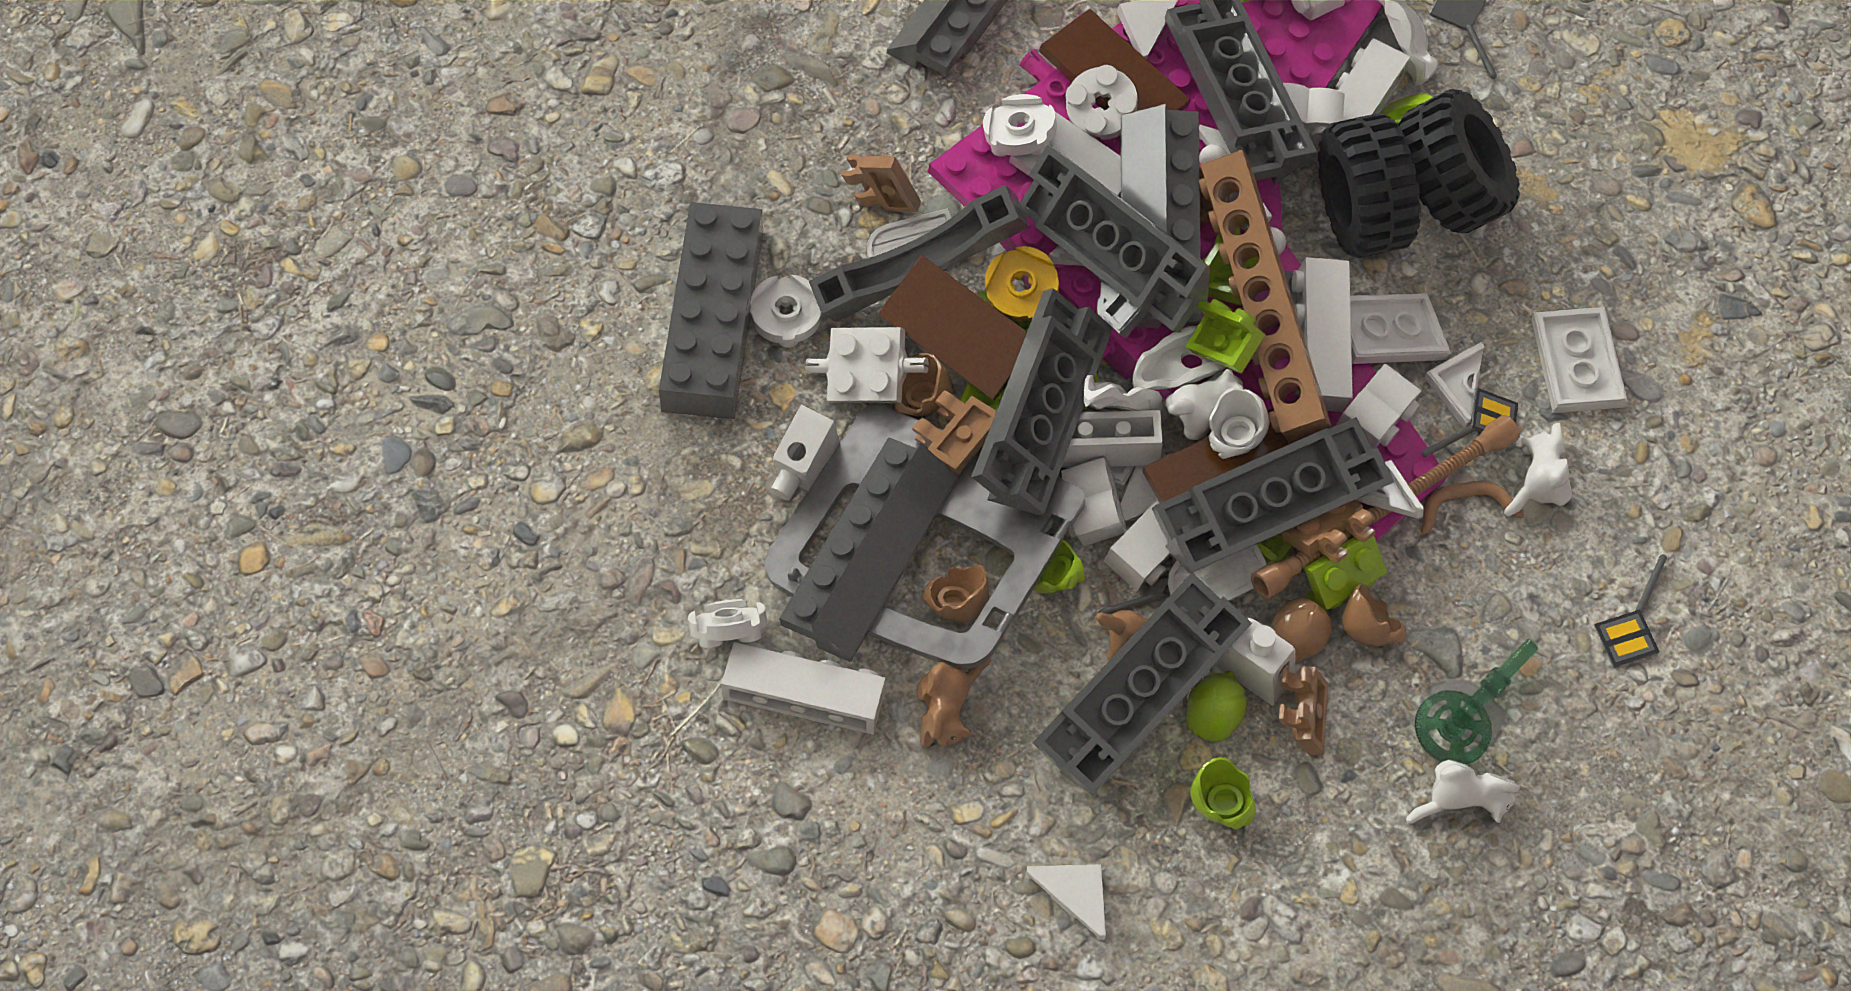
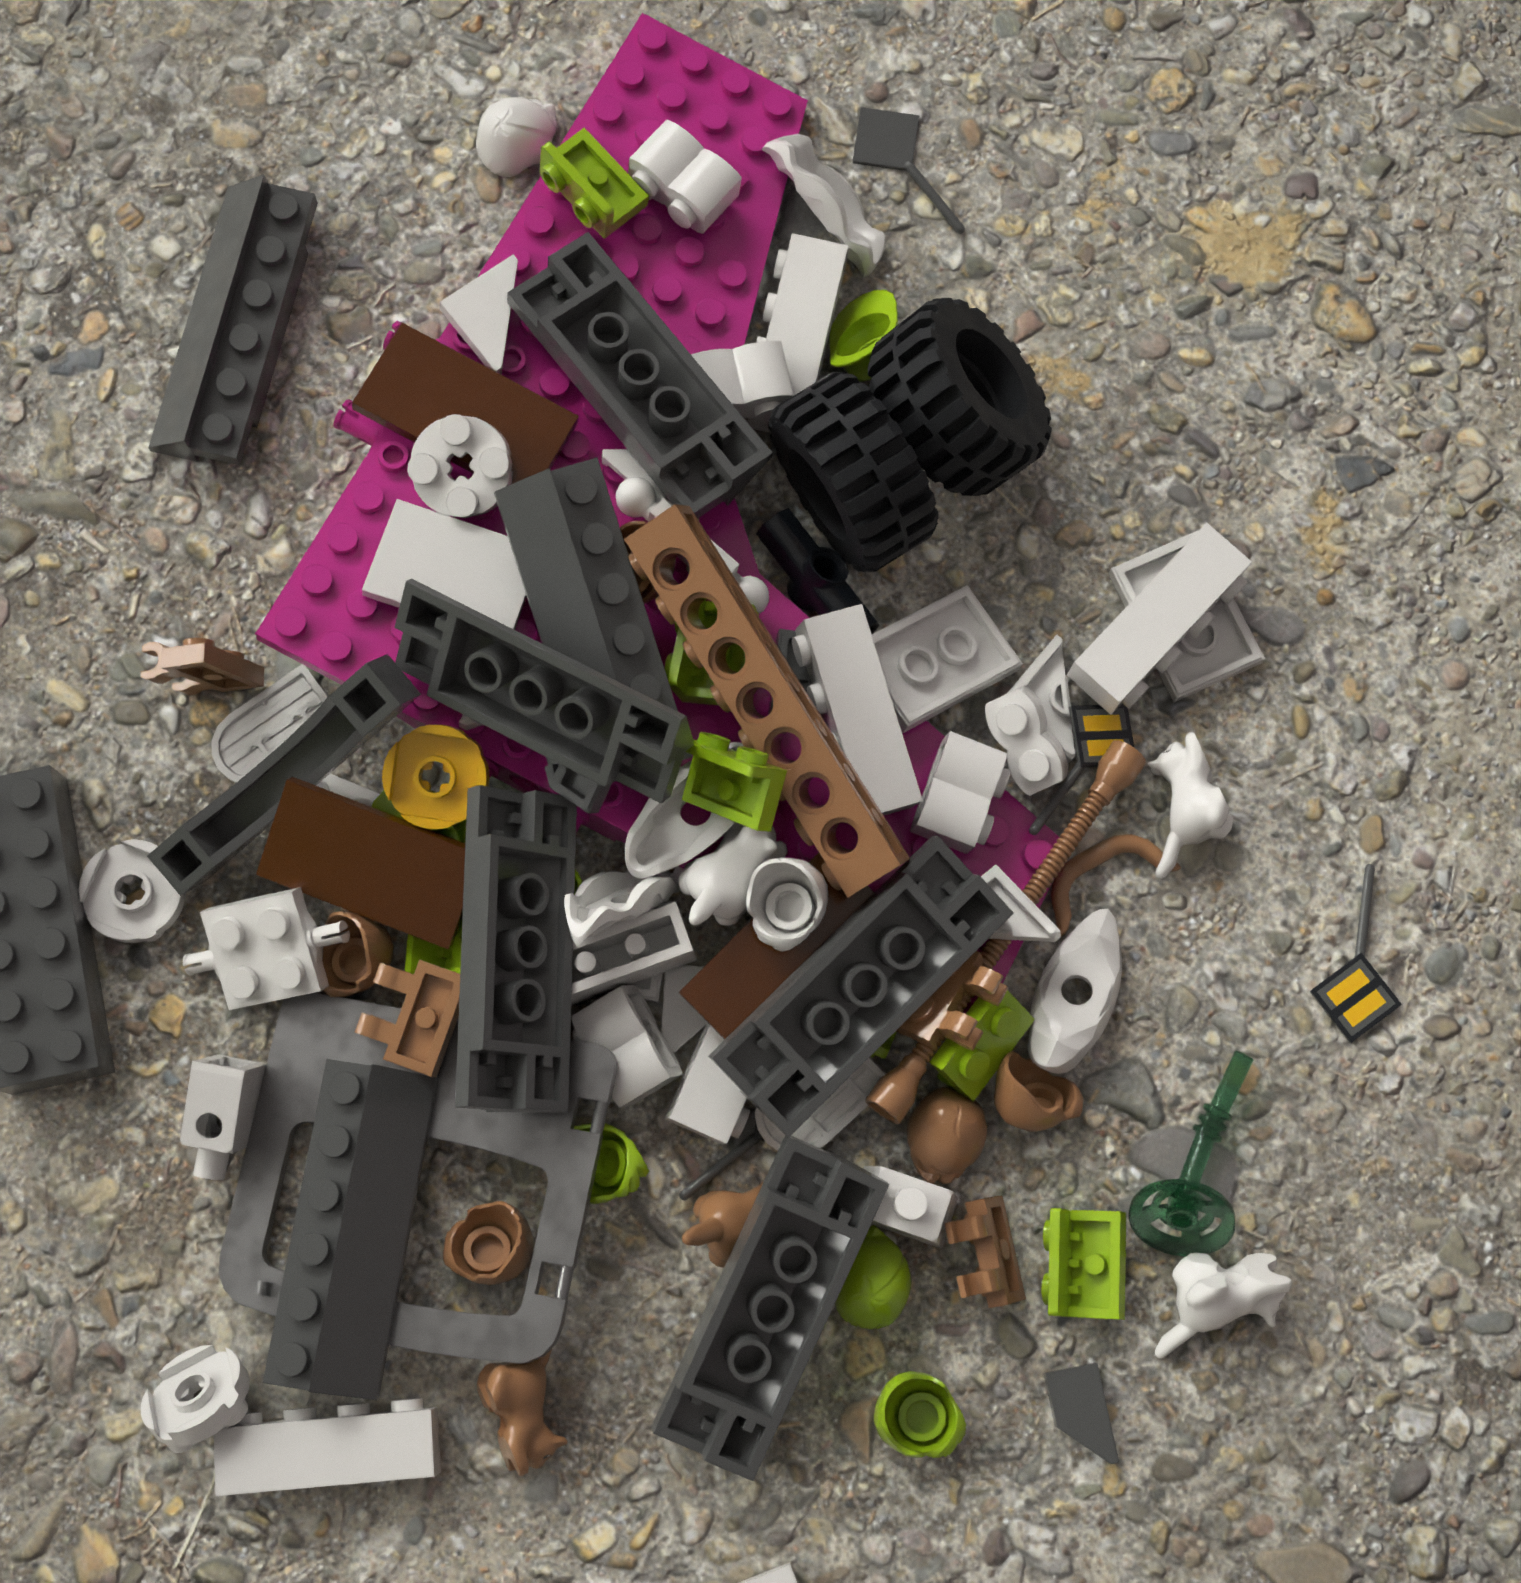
camera: 20 degrees left, 15 degrees up
white plate [983,94,1057,156] -> none
none -> black piece [756,508,880,634]
none -> white brick [985,685,1068,796]
none -> white piece [1028,909,1122,1074]
none -> lime bracket [1041,1208,1126,1320]
none -> dark grey tile [1043,1362,1119,1464]
none -> white brick [1067,523,1252,715]

